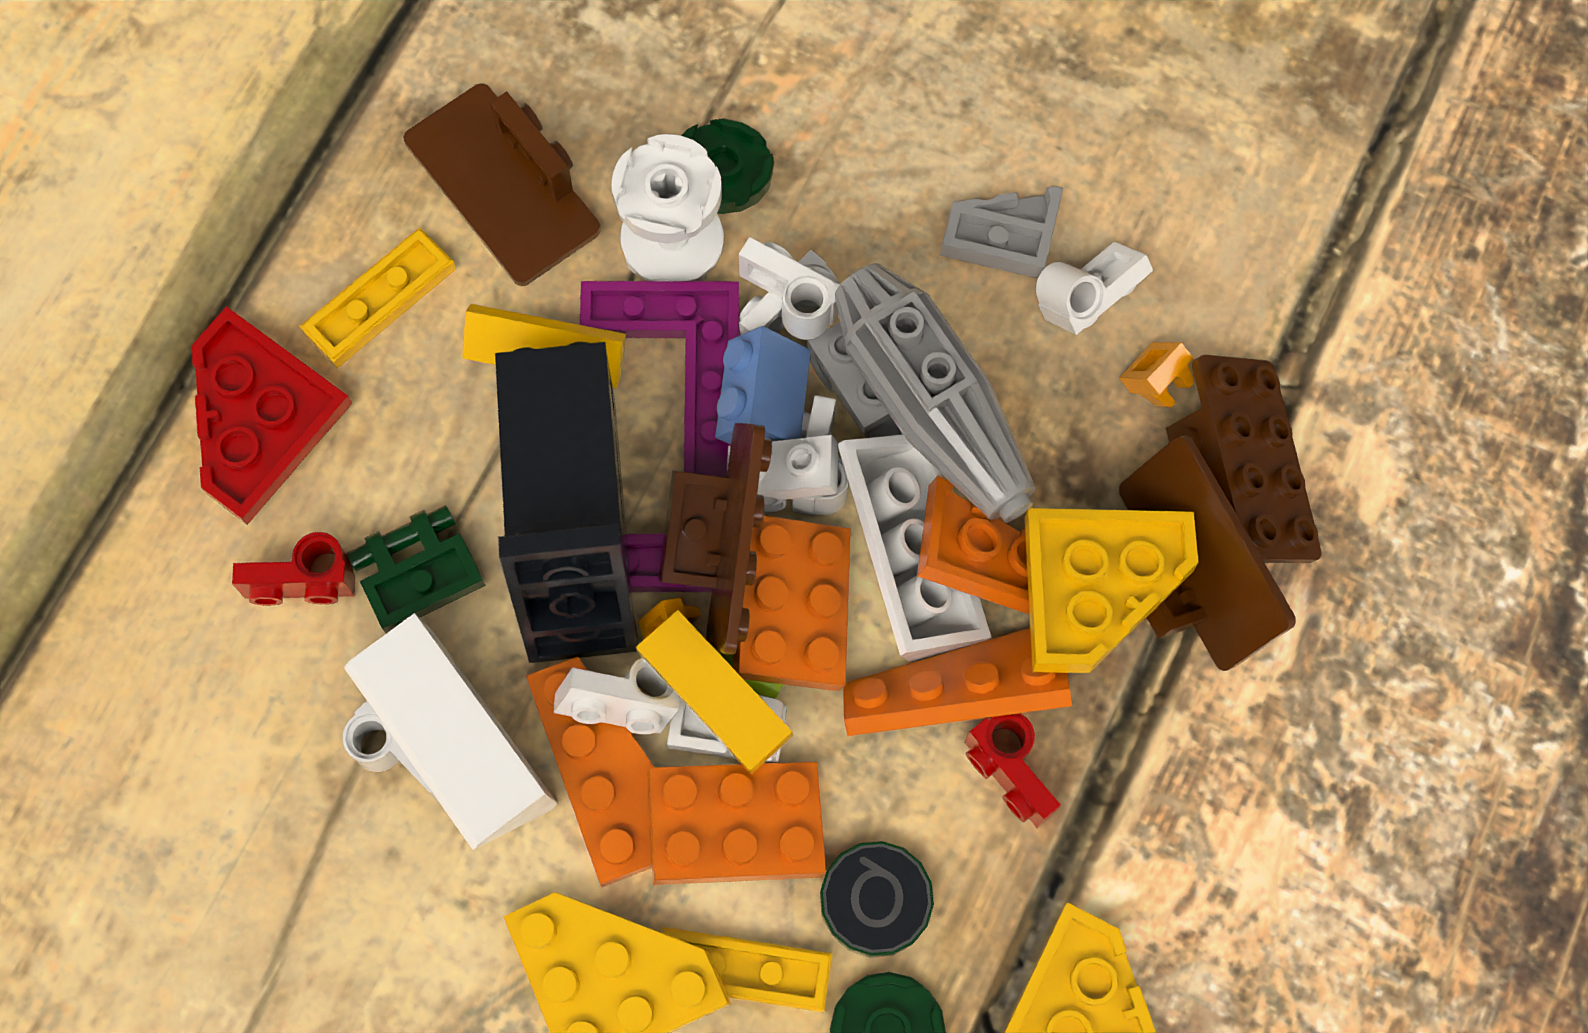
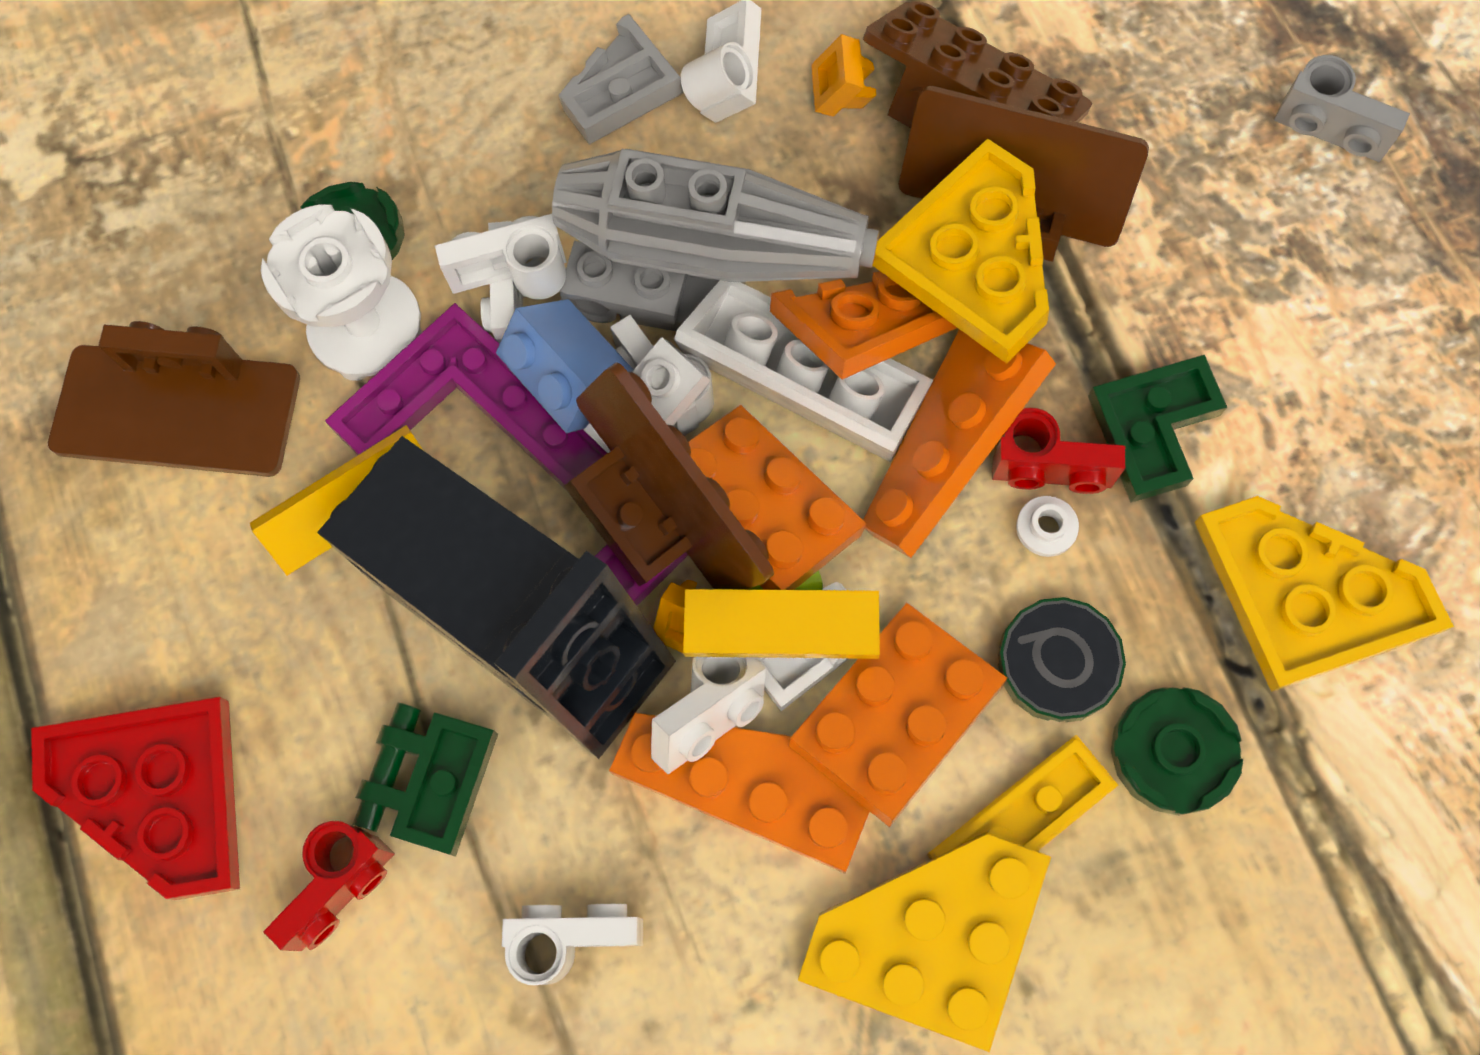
camera: 40 degrees left, 0 degrees up
yellow tile [299,227,456,368] -> none
white slope [344,613,558,850] -> none
none -> white plate [1016,496,1079,557]
none -> dark green plate [1088,354,1227,503]
none -> light grey plate [1274,55,1410,162]

